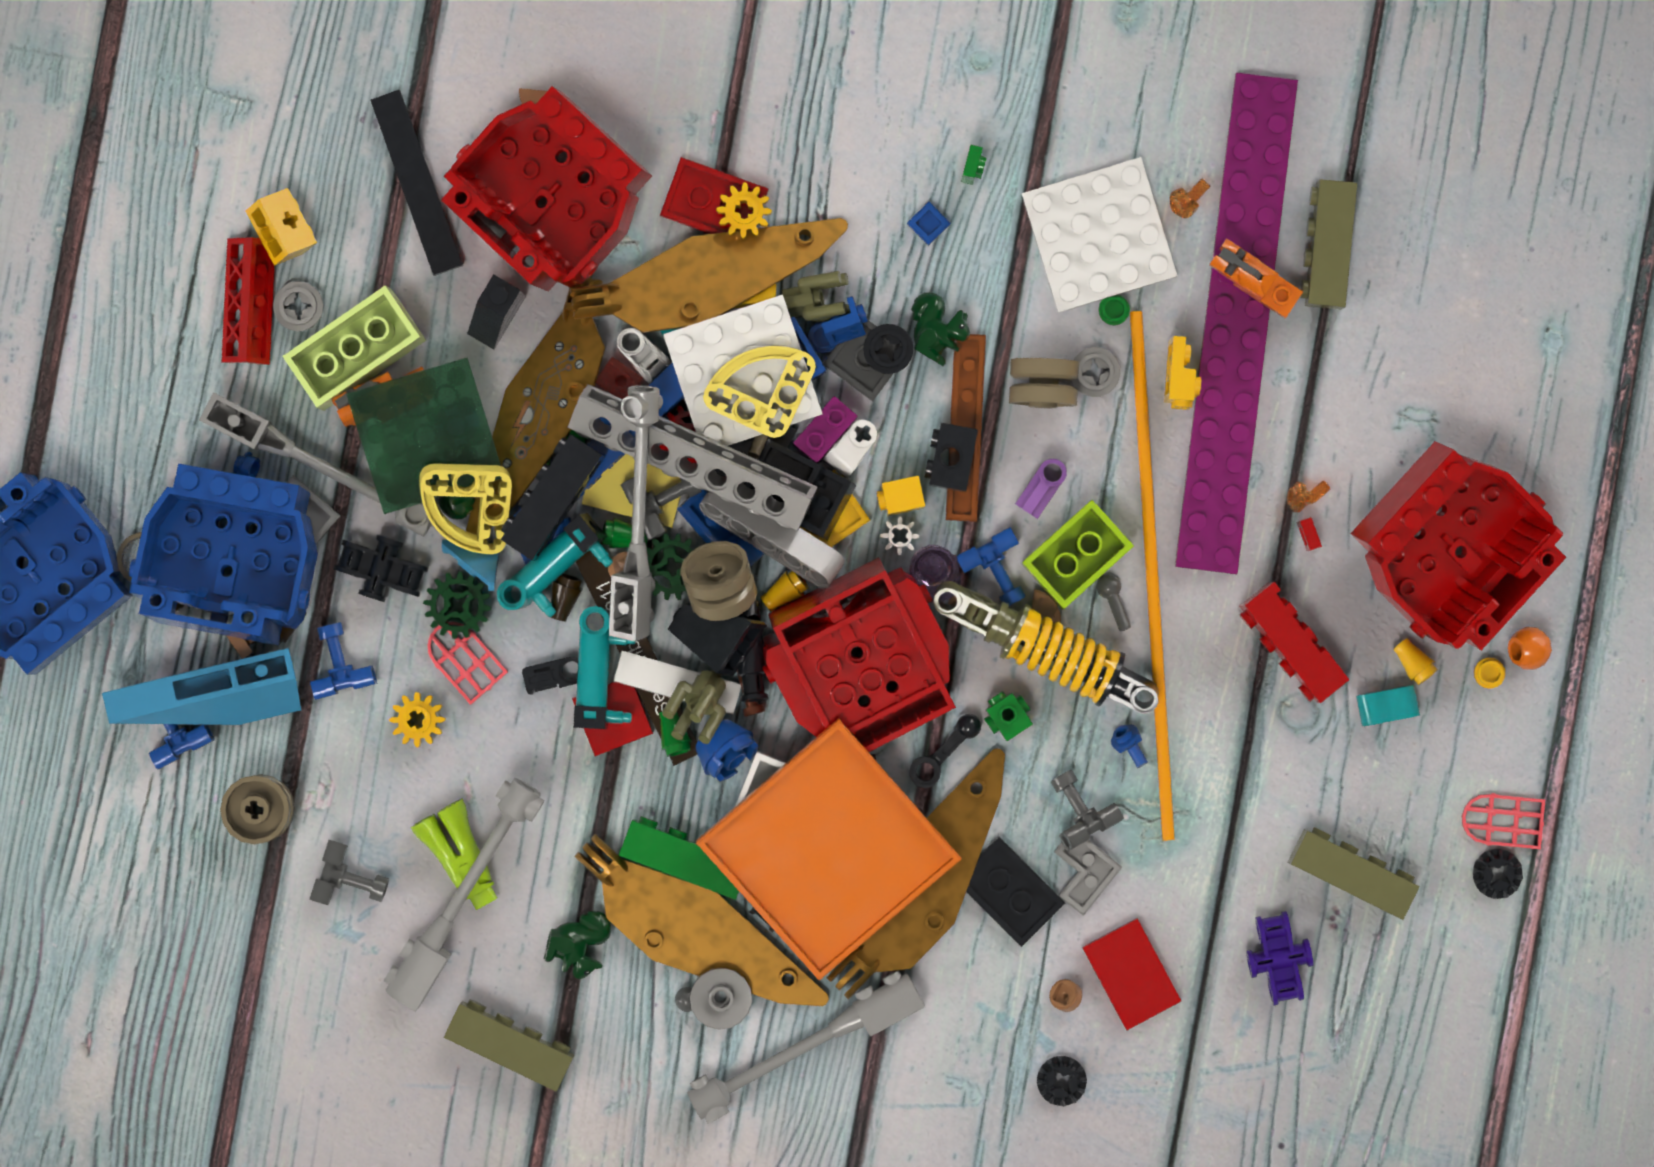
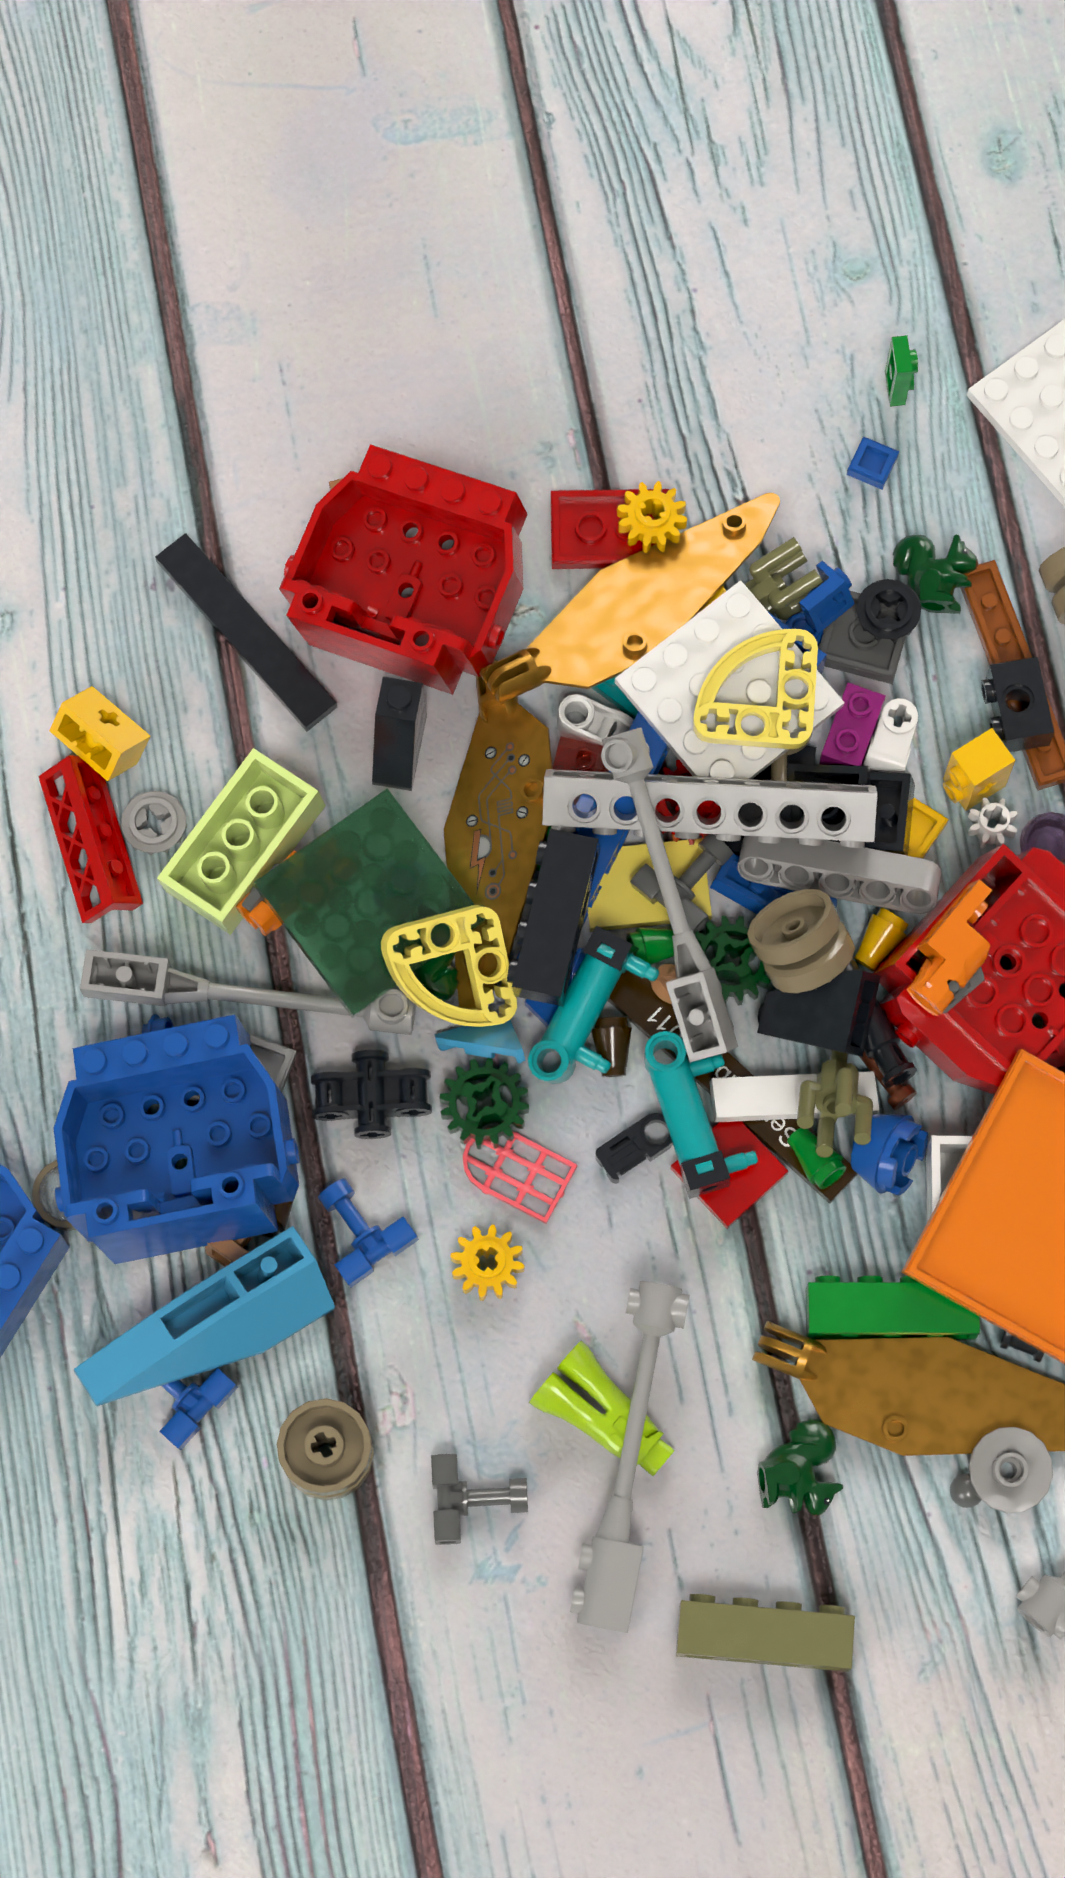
camera: 20 degrees left, 15 degrees down
none -> orange plate [907,879,992,1016]

